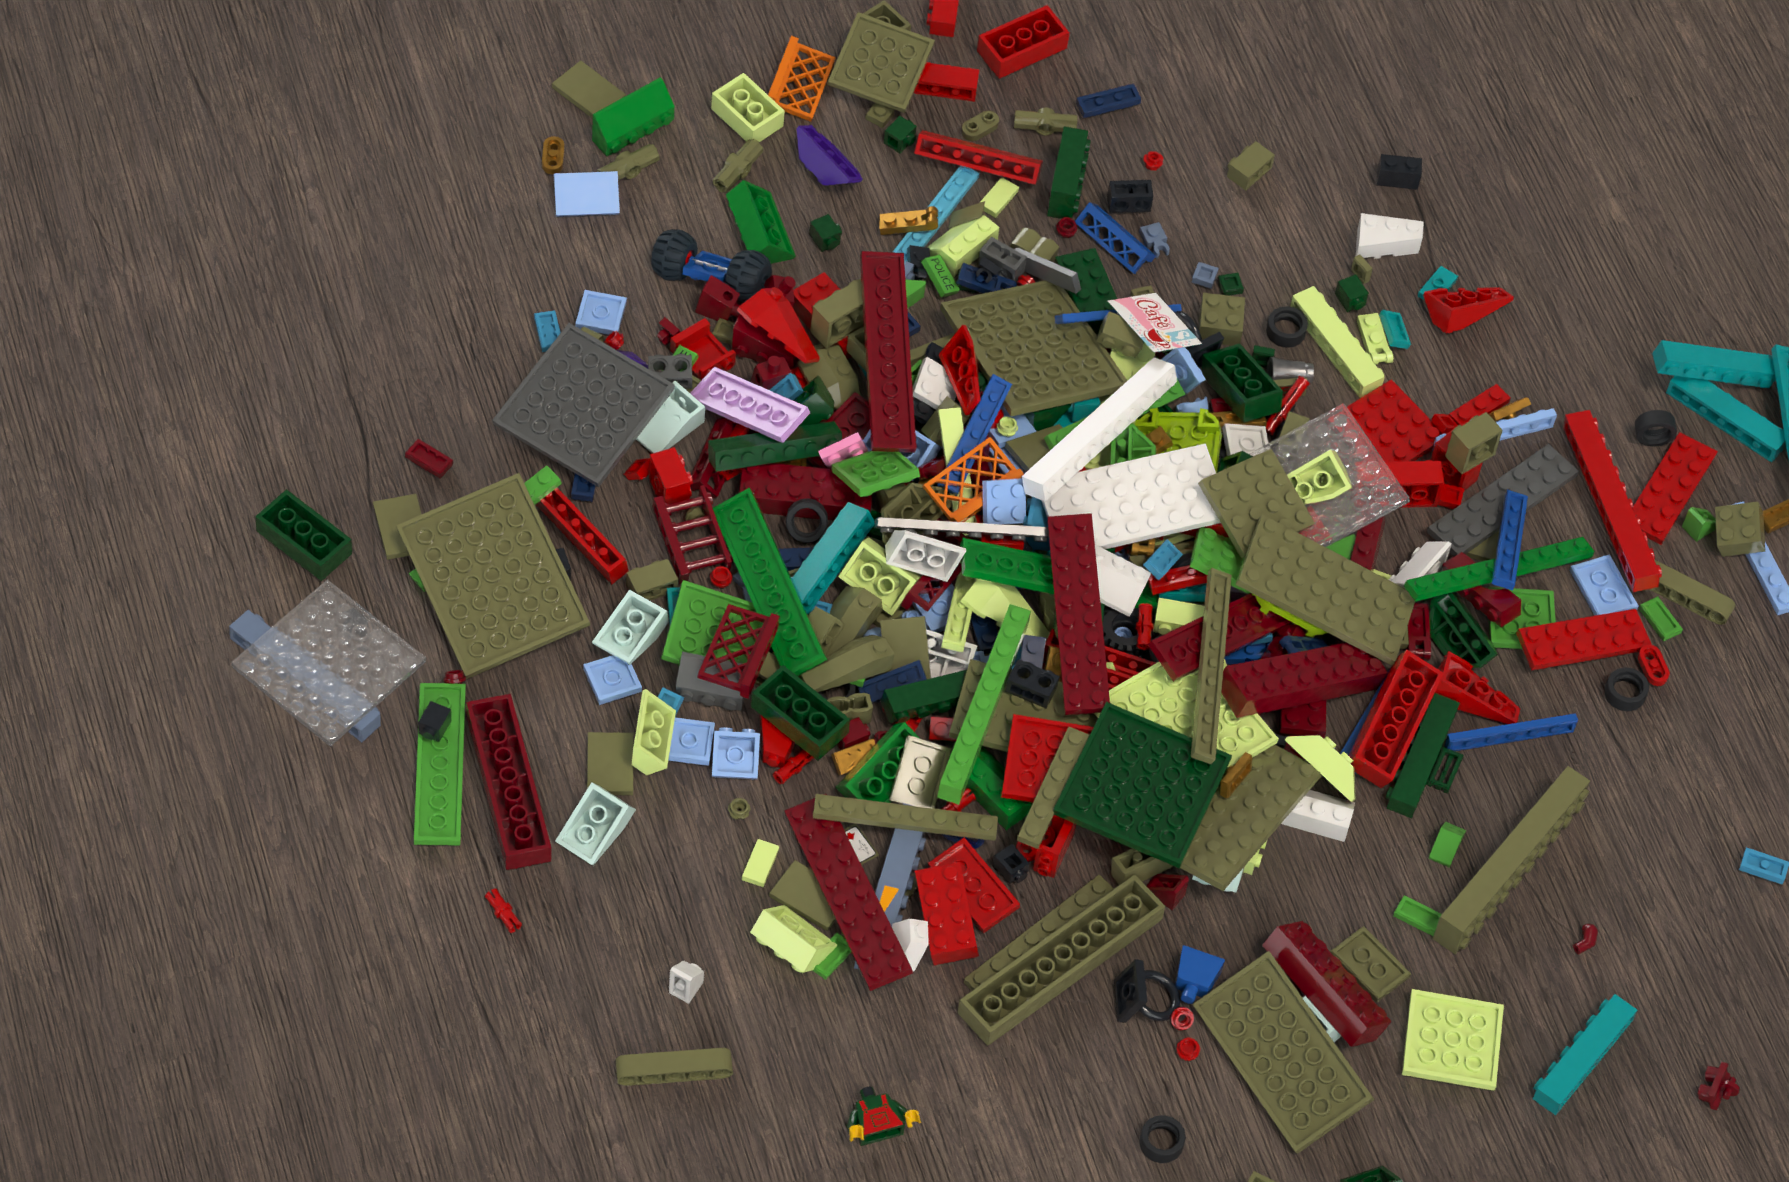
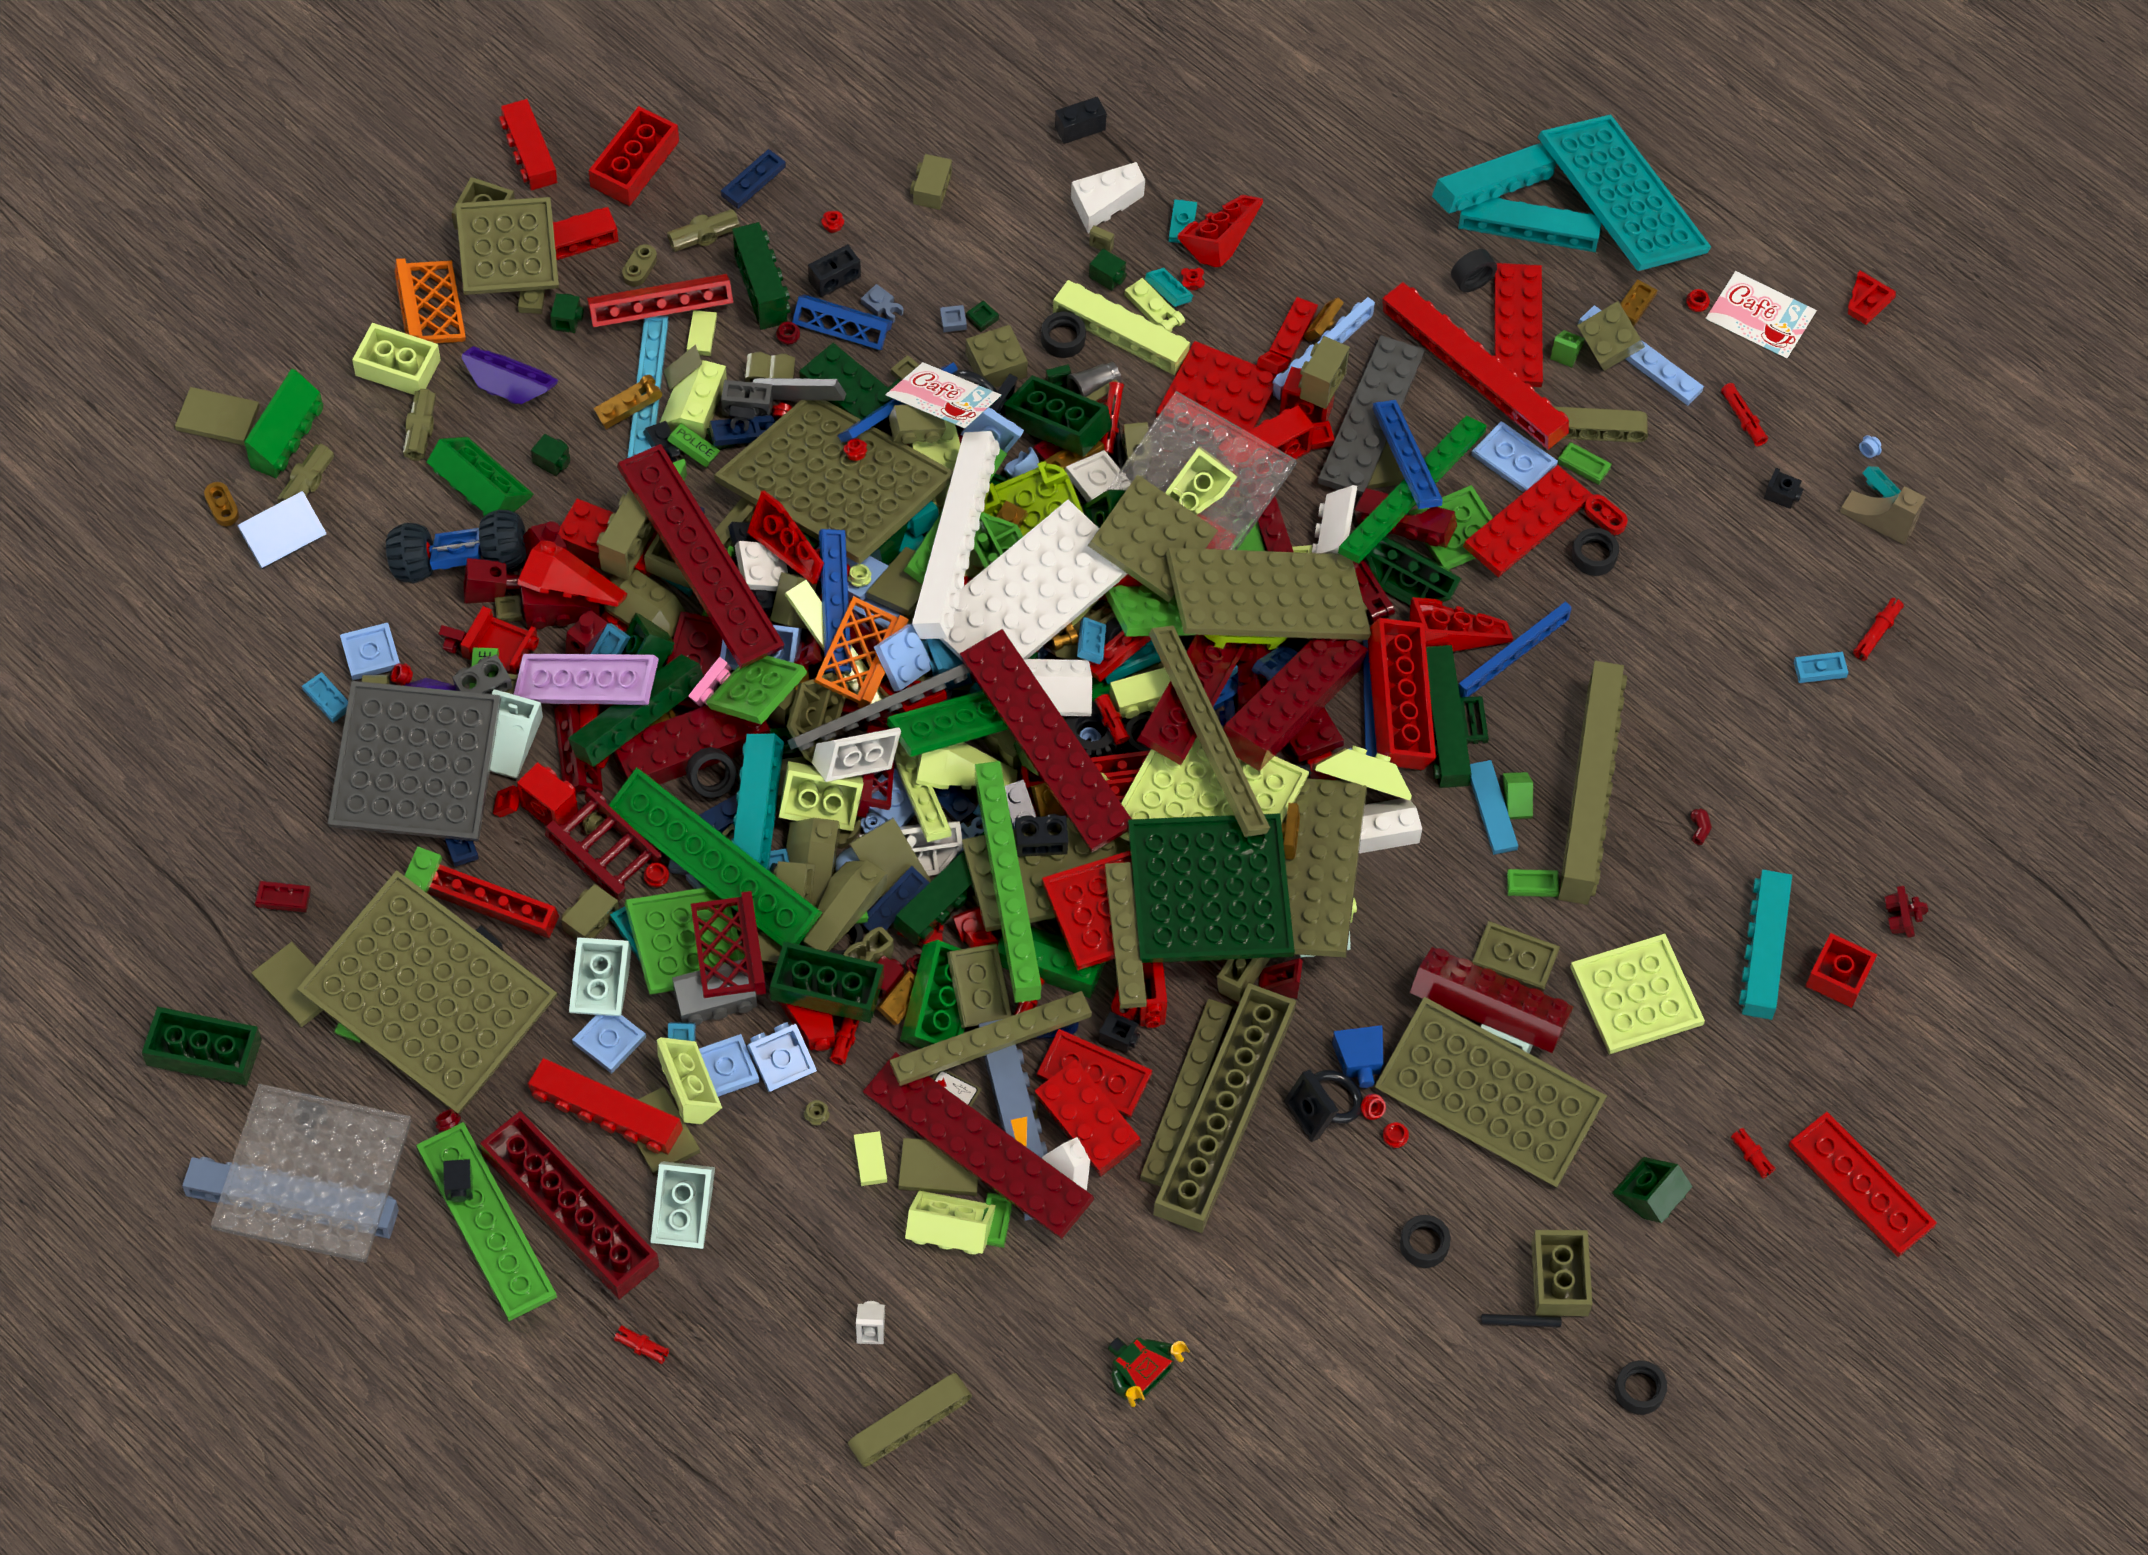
camera: 25 degrees left, 5 degrees up
none -> red brick [528,1058,683,1155]
none -> red plate [843,439,867,461]
none -> red plate [965,931,998,948]
none -> red plate [1181,268,1205,290]
none -> dark azure tile [1470,760,1518,855]
none -> red brick [1806,933,1878,1008]

